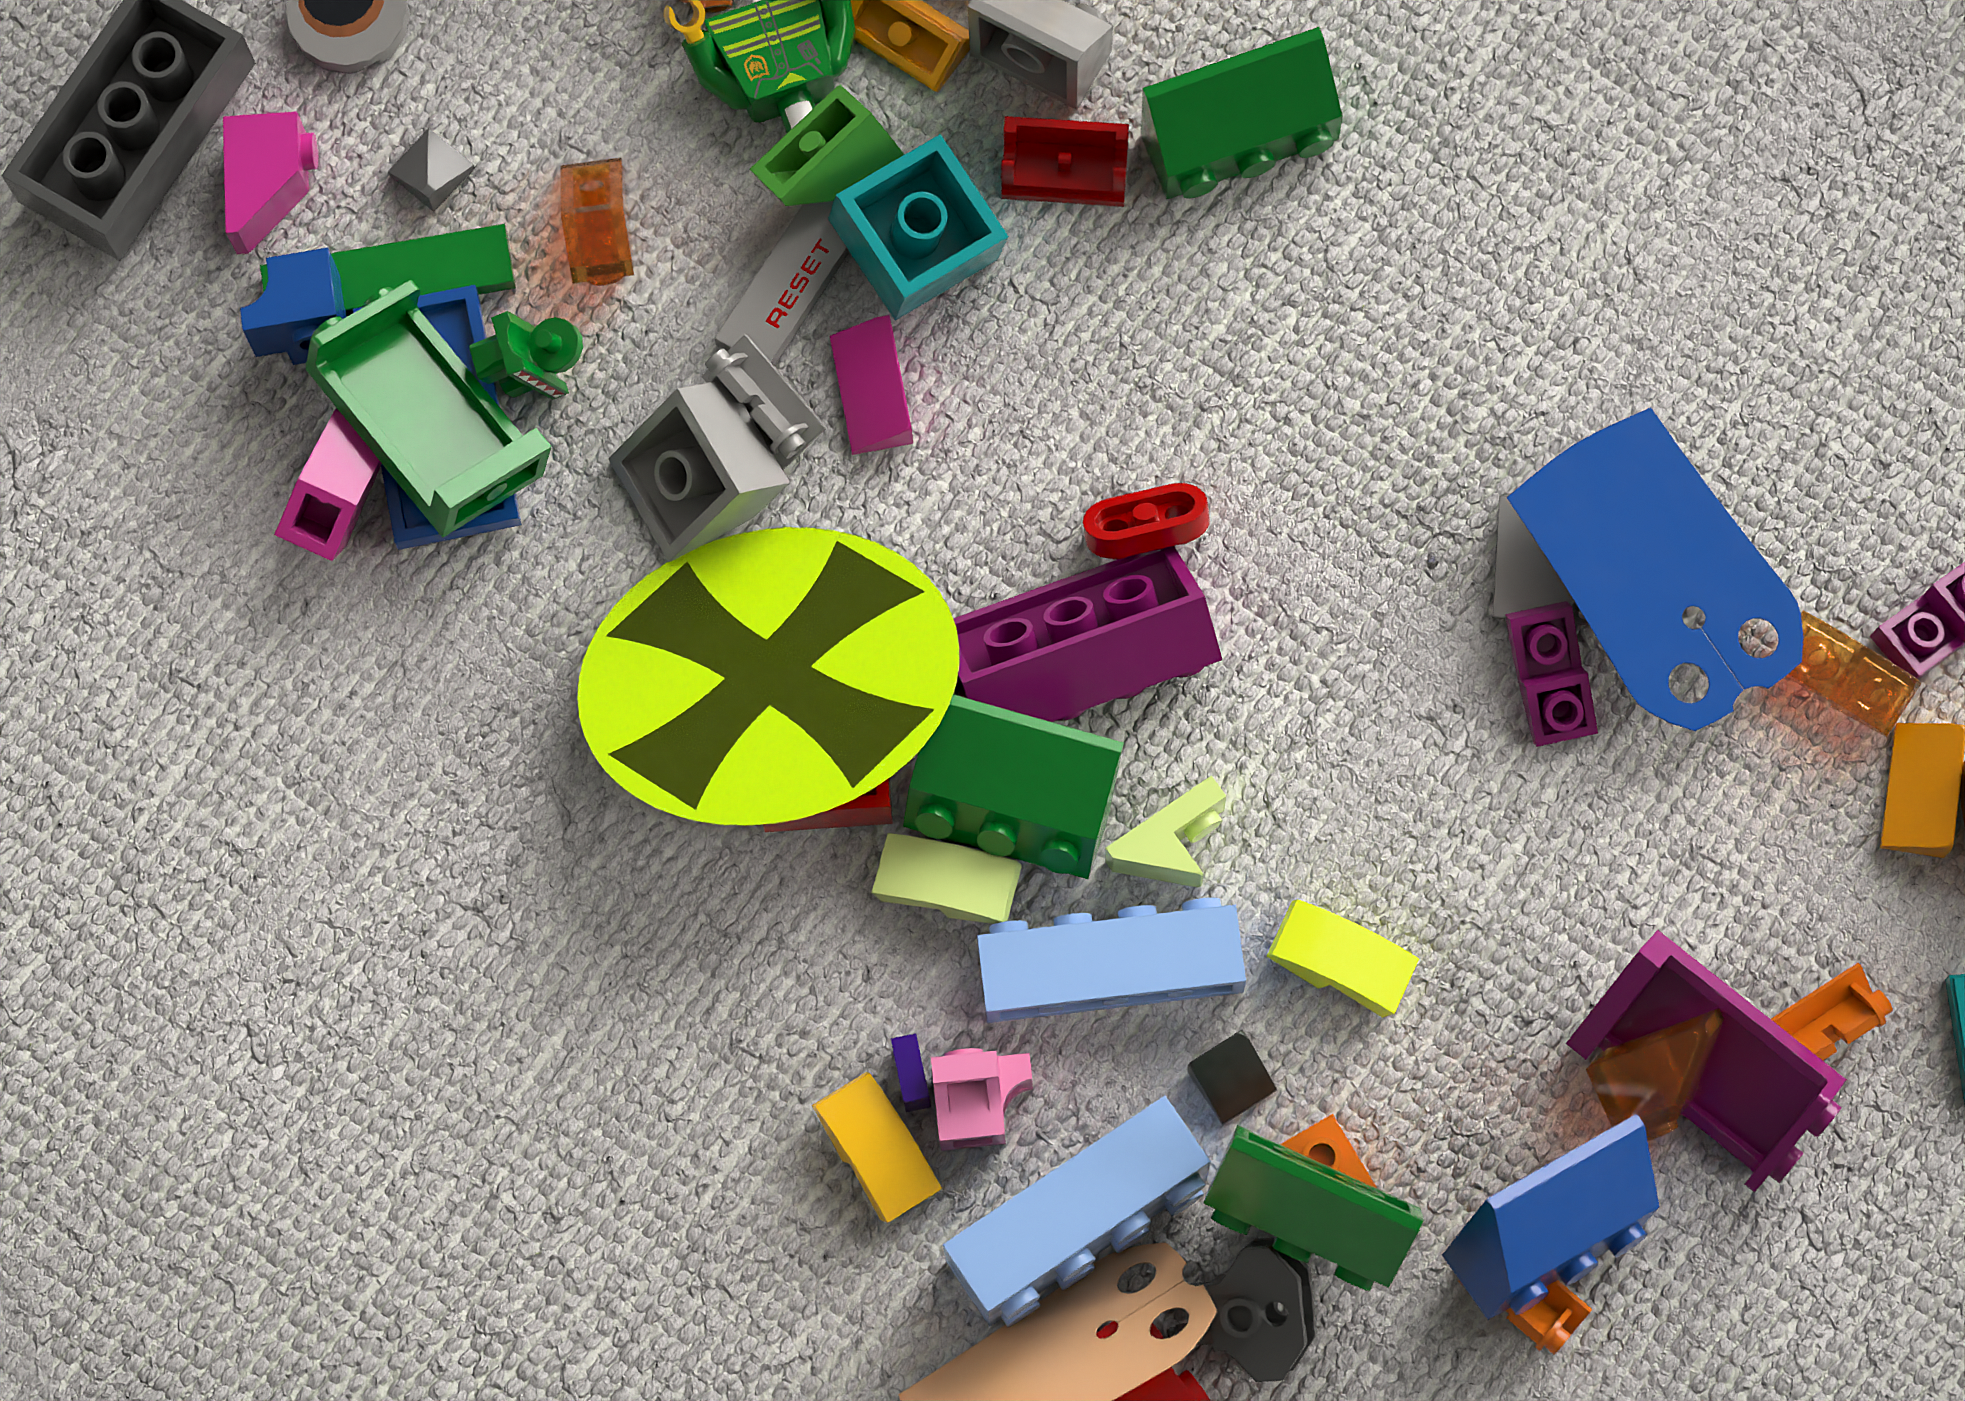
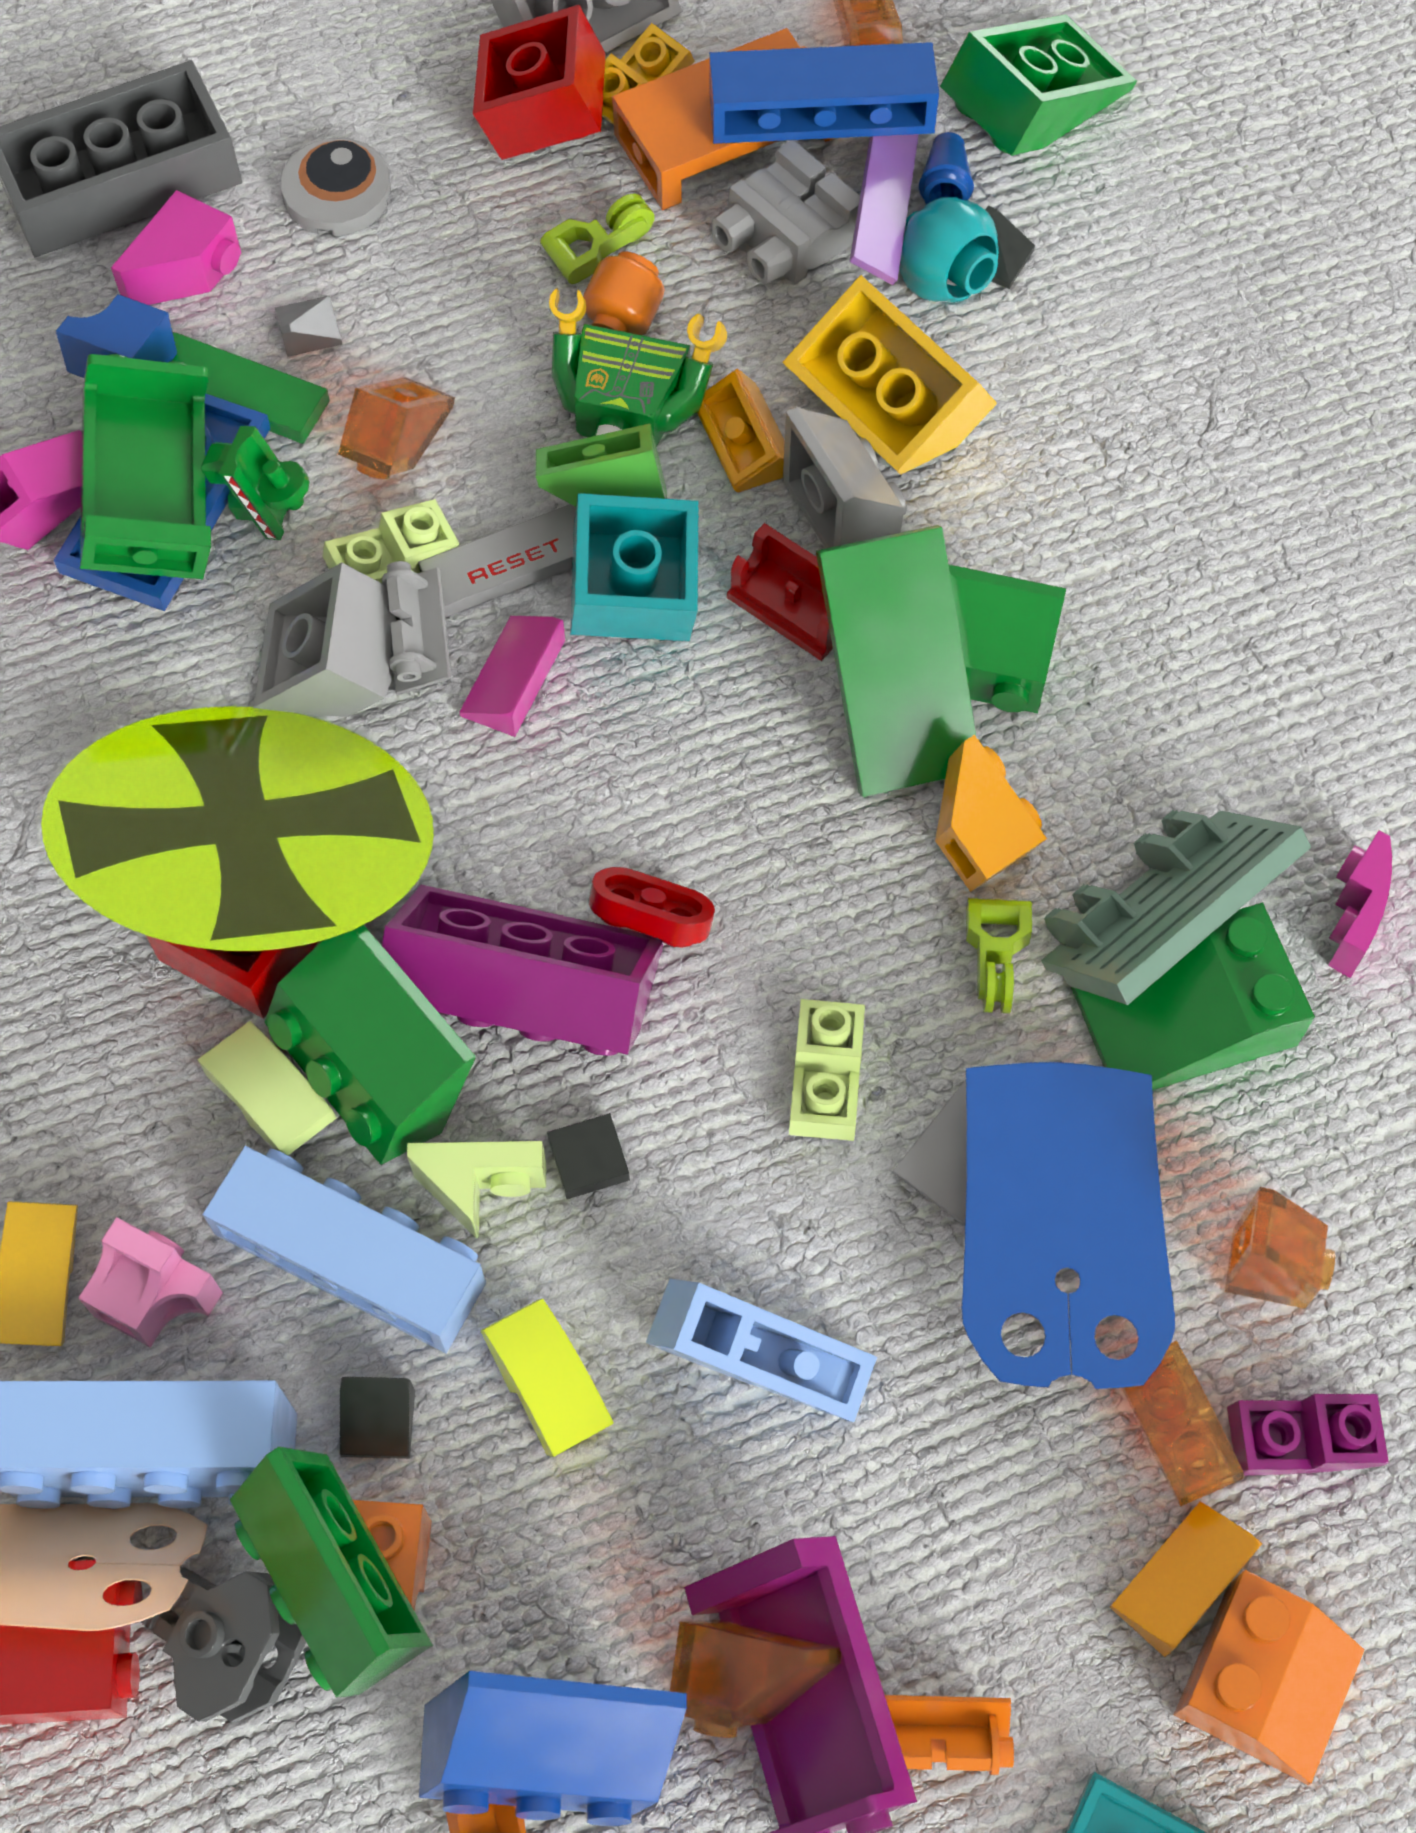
camera: 30 degrees right, 10 degrees down
dark purple tile [891,1033,931,1113] -> none
magenta slope [1505,601,1598,747] -> none
none -> yellowish green slope [322,499,459,583]
none -> pearl dark grey tile [547,1113,630,1199]
none -> light blue slope [646,1278,877,1422]
none -> yellowish green slope [789,999,865,1141]
none -> tile [816,525,977,797]
none -> light orange slope [935,735,1047,892]
none -> lime piece [966,898,1032,1014]
none -> sand green hinge [1041,810,1311,1005]
none -> green slope [1071,902,1315,1090]
none -> clear orange slope [1225,1187,1335,1309]
none -> dark pink slope [1328,830,1392,978]

